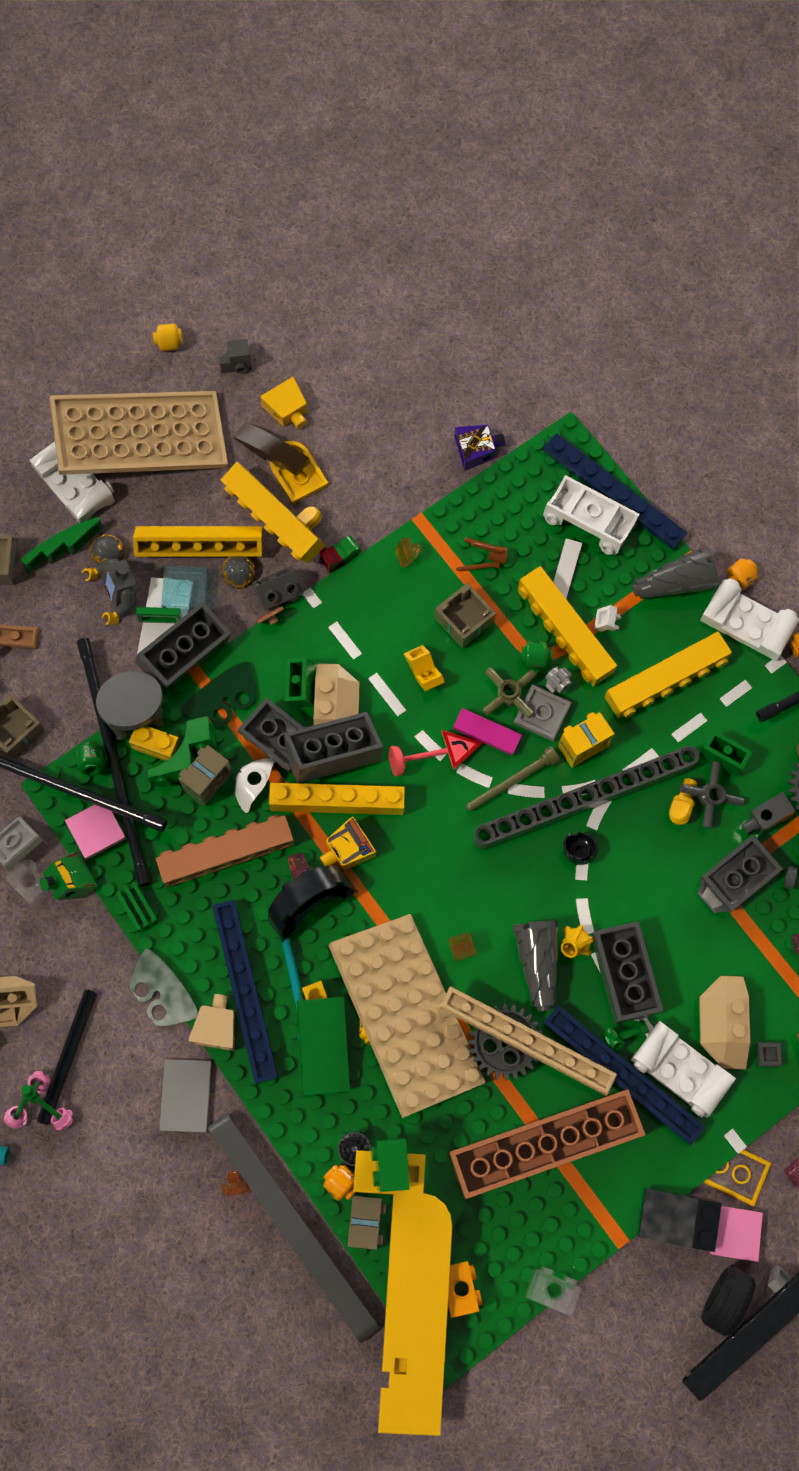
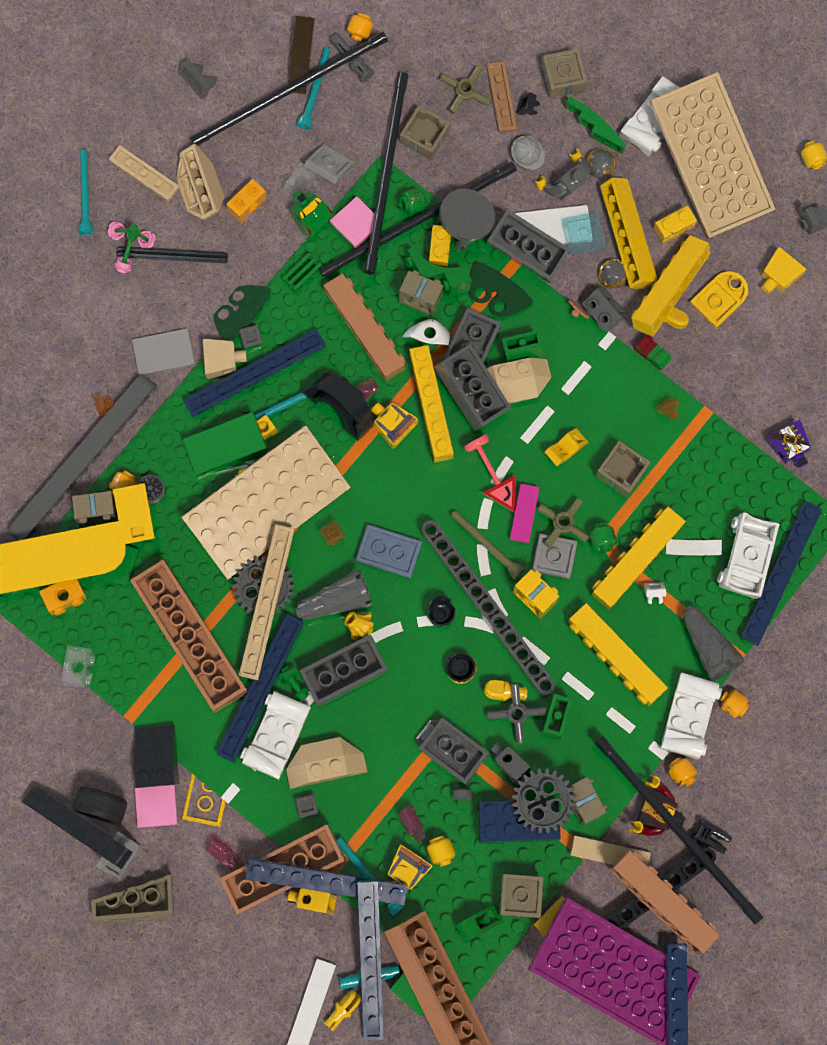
camera: 75 degrees right, 5 degrees up
green tile [136,607,182,623] -> none
dark brown slope [233,422,310,477] -> none
green brick [371,1138,410,1192] -> none
dark orange plant [456,538,508,571] -> none
light grey gear [545,667,572,694] -> none
none -> light orange brick [226,179,267,223]
none -> dark grey tile [239,325,262,349]
none -> sand blue tile [356,524,422,579]
none -> black hair [445,652,477,684]
none -> light grey piece [511,136,545,170]
none -> black tile [516,92,540,115]
none -> yellow brick [653,205,697,244]

